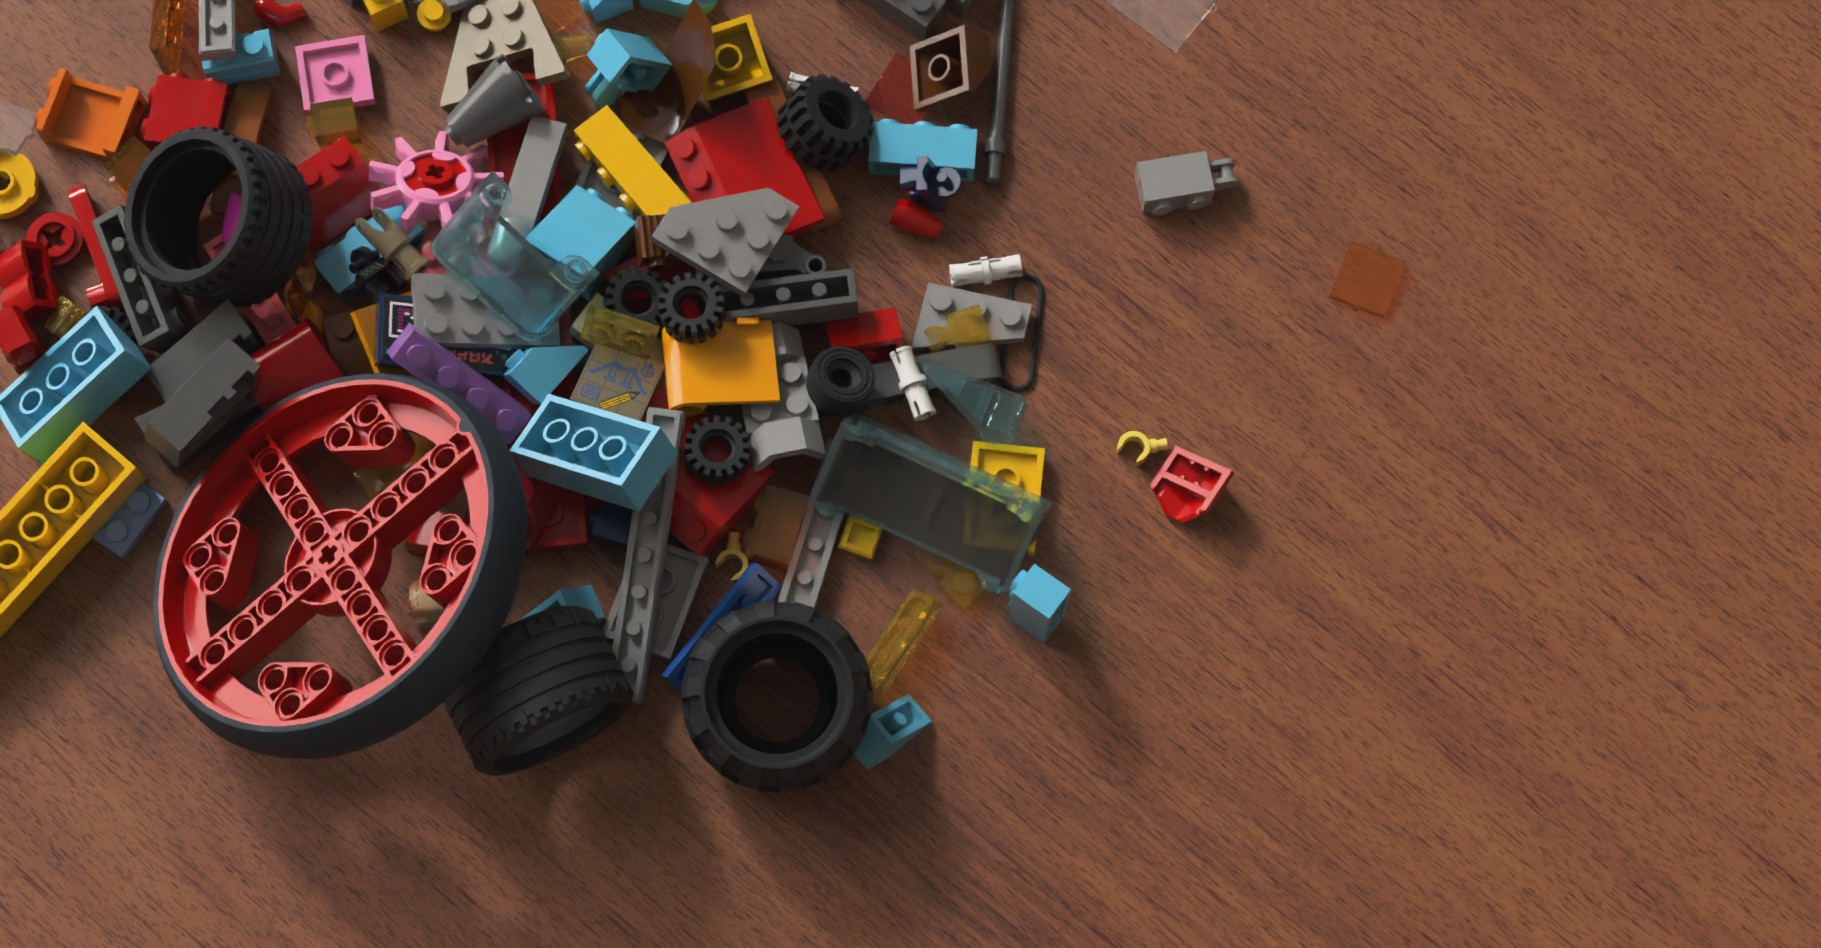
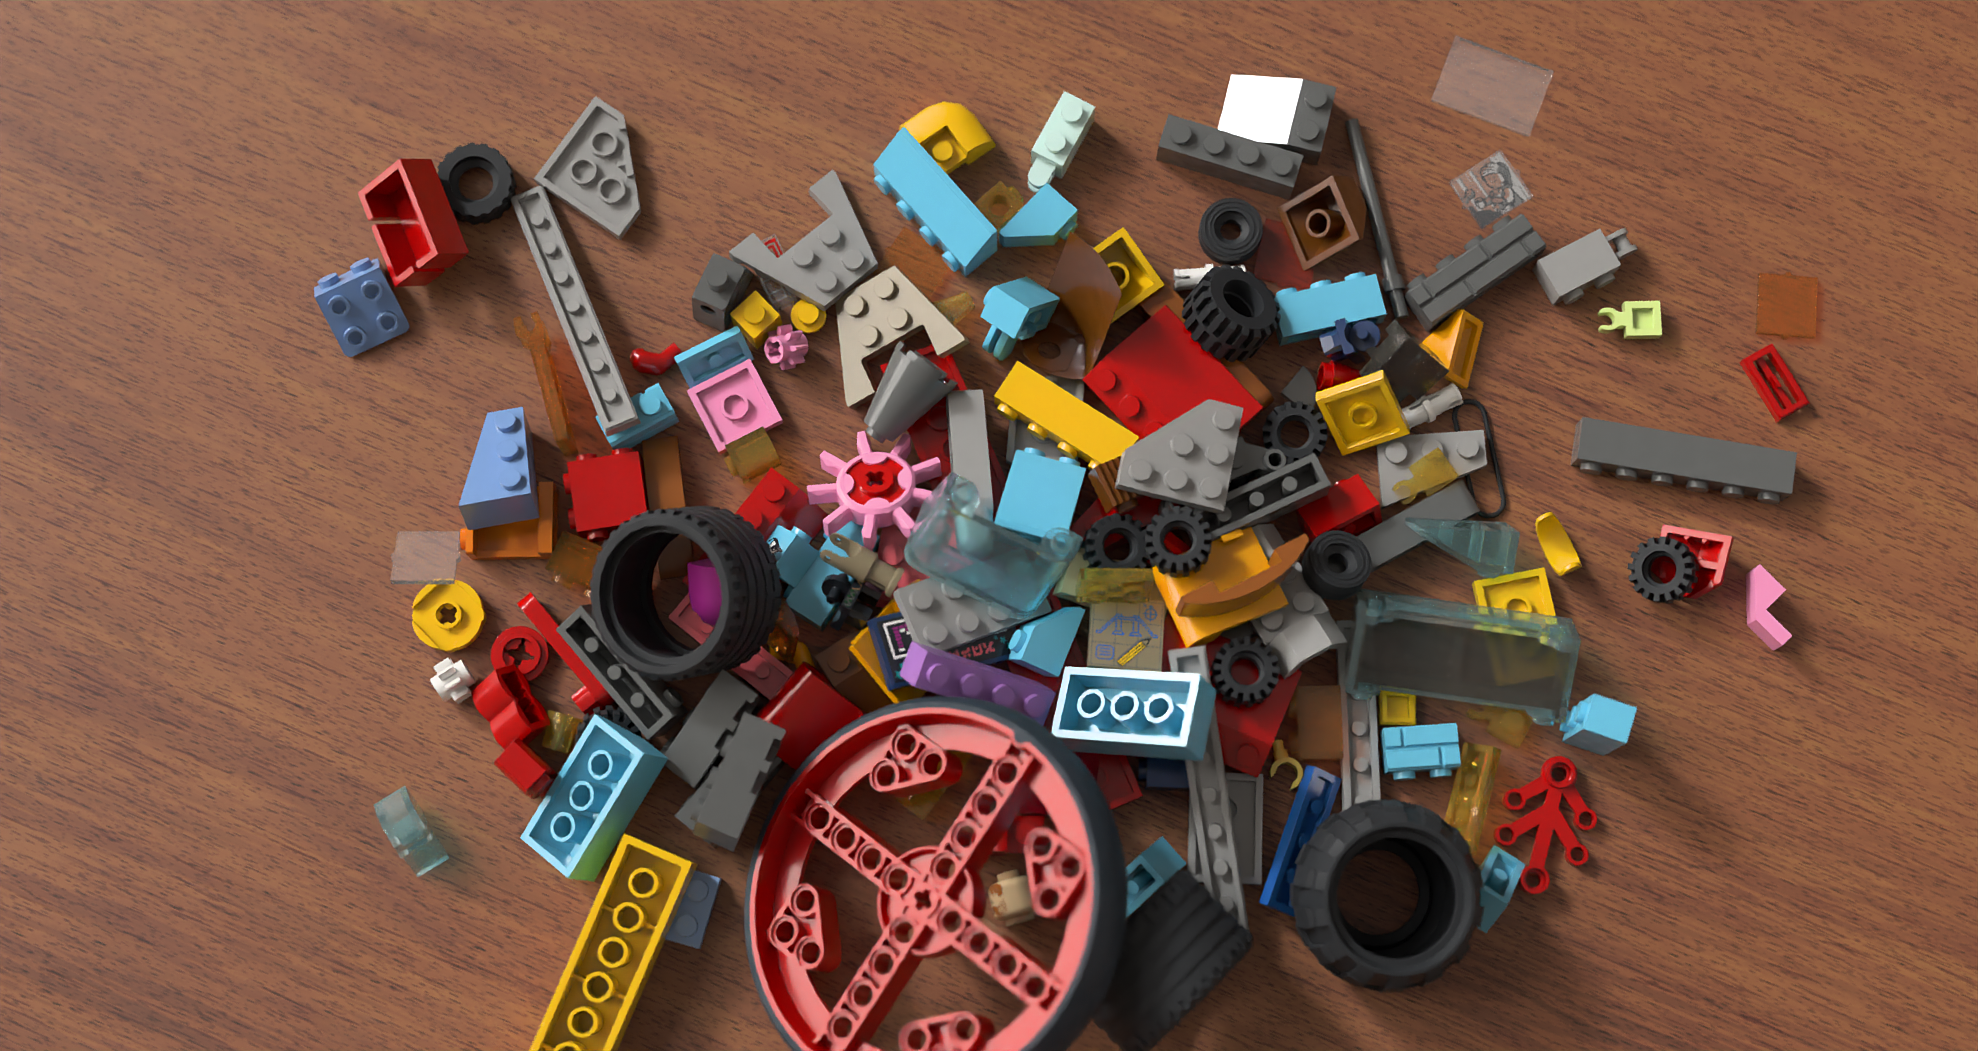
camera: 15 degrees left, 5 degrees up
white pin [890,346,936,421] -> none
light yellow piece [1116,431,1168,467] -> none
none -> medium blue wedge [458,407,540,530]
none -> medium azure plate [674,325,754,389]
none -> bright pink gear [764,324,808,370]
none -> medium azure brick [766,524,820,588]
none -> dark orange slope [1175,533,1309,617]
none -> black tyre [1198,198,1263,265]
none -> black tyre [1263,401,1327,466]
none -> dark grey tile [1280,366,1317,406]
none -> yellow plate [1316,370,1410,456]
none -> clear smoke hips [1359,320,1449,403]
none -> medium azure brick [1379,723,1461,781]
none -> dark grey brick [1404,214,1546,333]
none -> light orange slope [1422,310,1484,389]
none -> clear piece [1449,149,1533,230]
none -> red plant [1493,756,1597,895]
none -> yellow helmet [1535,512,1582,576]
none -> dark grey brick [1570,417,1797,504]
none -> yellowish green plate [1597,301,1662,339]
none -> black tyre [1627,536,1699,604]
none -> red tile [1739,343,1810,423]
none -> bright pink slope [1746,564,1792,651]

